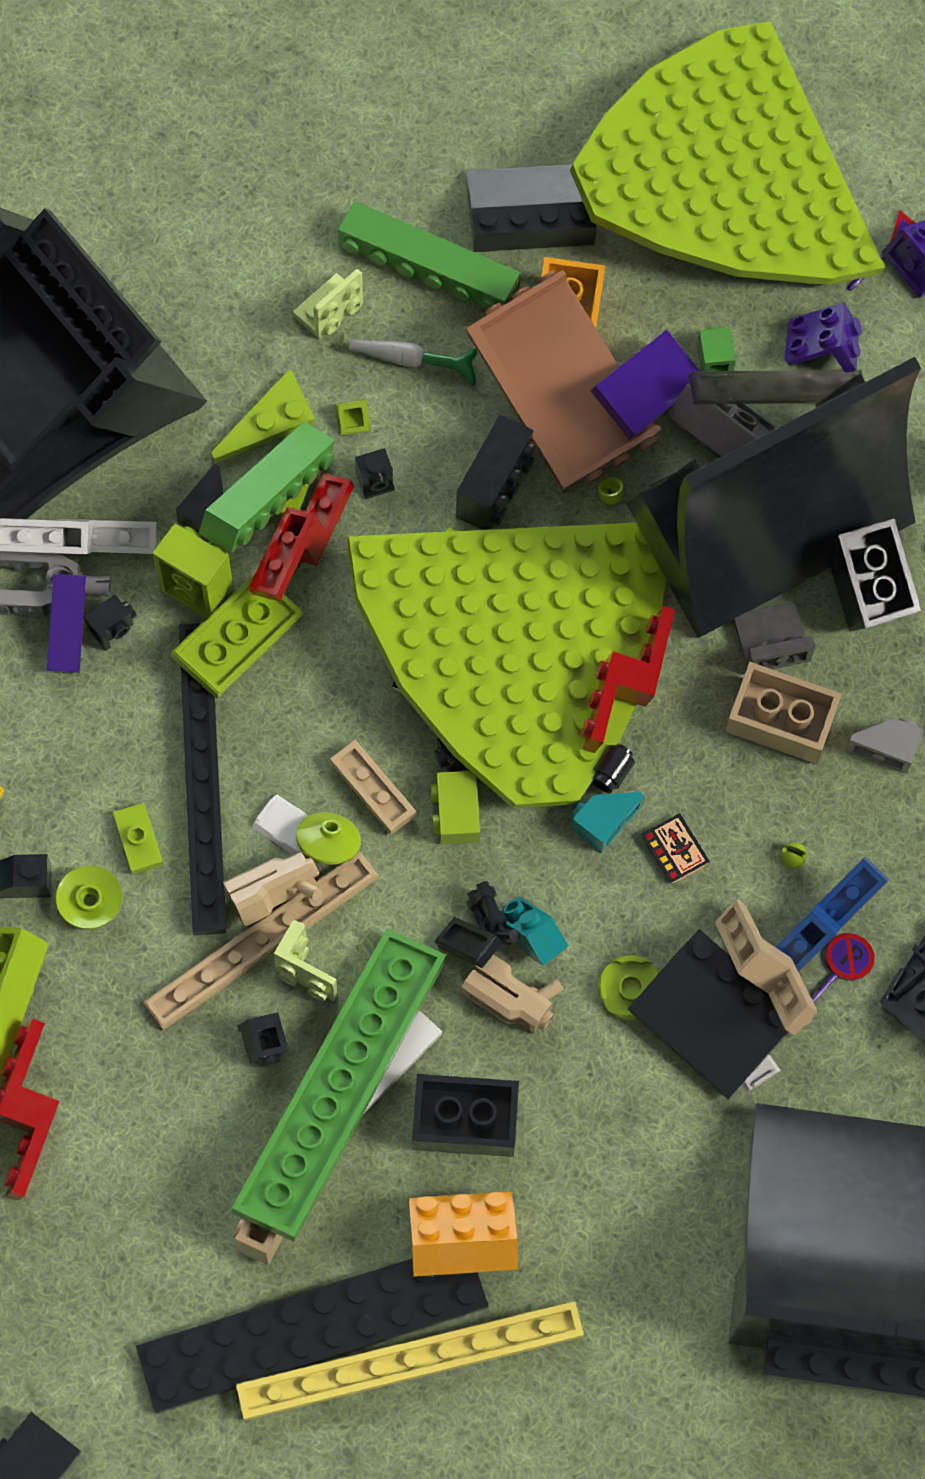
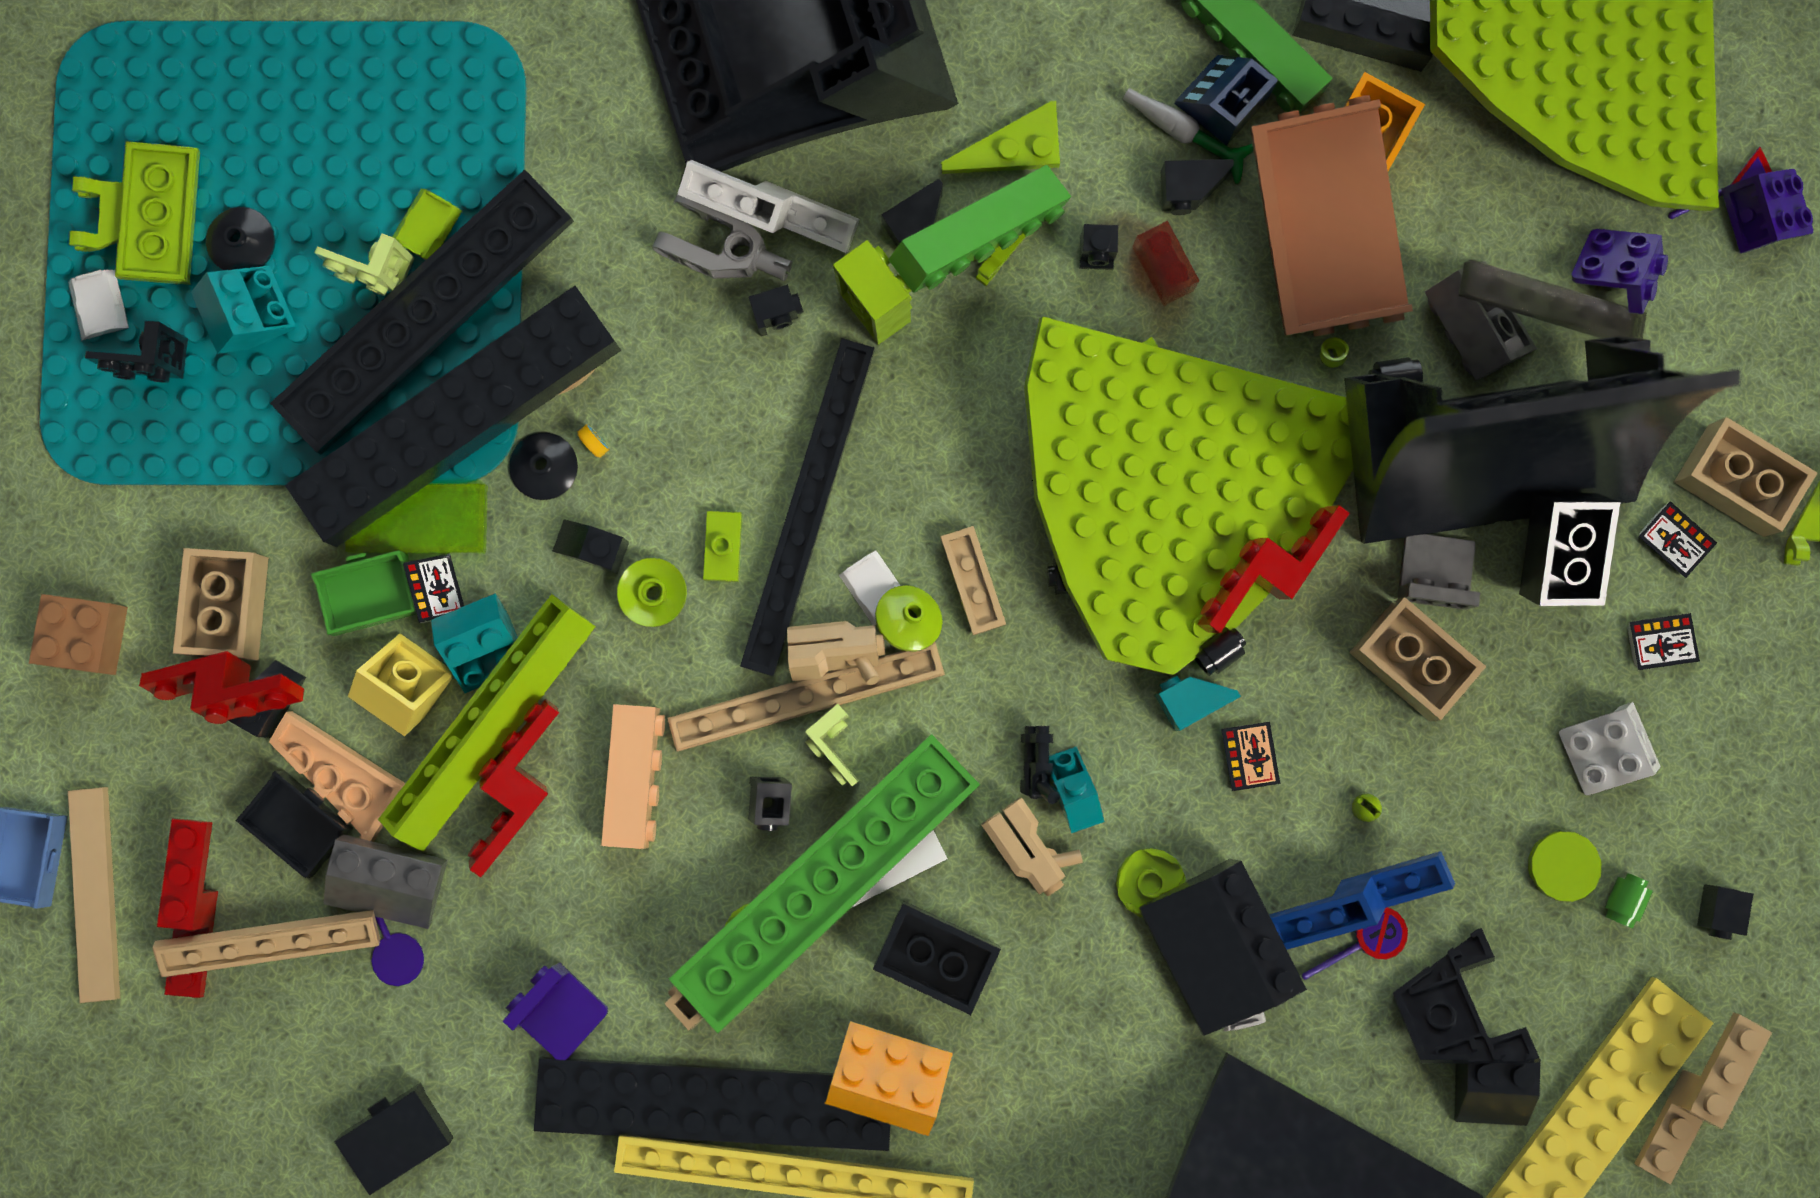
camera: 25 degrees right, 15 degrees up
dark purple tile [47,574,86,673] -> none
lime tile [170,572,304,699] -> none
red bracket [248,473,354,602] -> none
yellowish green bracket [293,269,363,340] -> none
lime slope [334,399,371,436] -> none
lime brick [430,771,480,845] -> none
black tile [434,917,502,968] -> none
black brick [456,415,536,530] -> none
dark purple tile [590,330,705,440] -> none
bright green brick [697,326,736,377] -> none
tan bracket [715,899,818,1036] -> none
light grey slope [846,718,924,774] -> none
none -> dark purple bracket [503,962,608,1060]
none -> light nougat brick [601,704,665,849]
none -> clear red brick [1132,221,1200,306]
none -> black slope [1161,159,1234,215]
none -> dark blue slope [1174,55,1278,146]

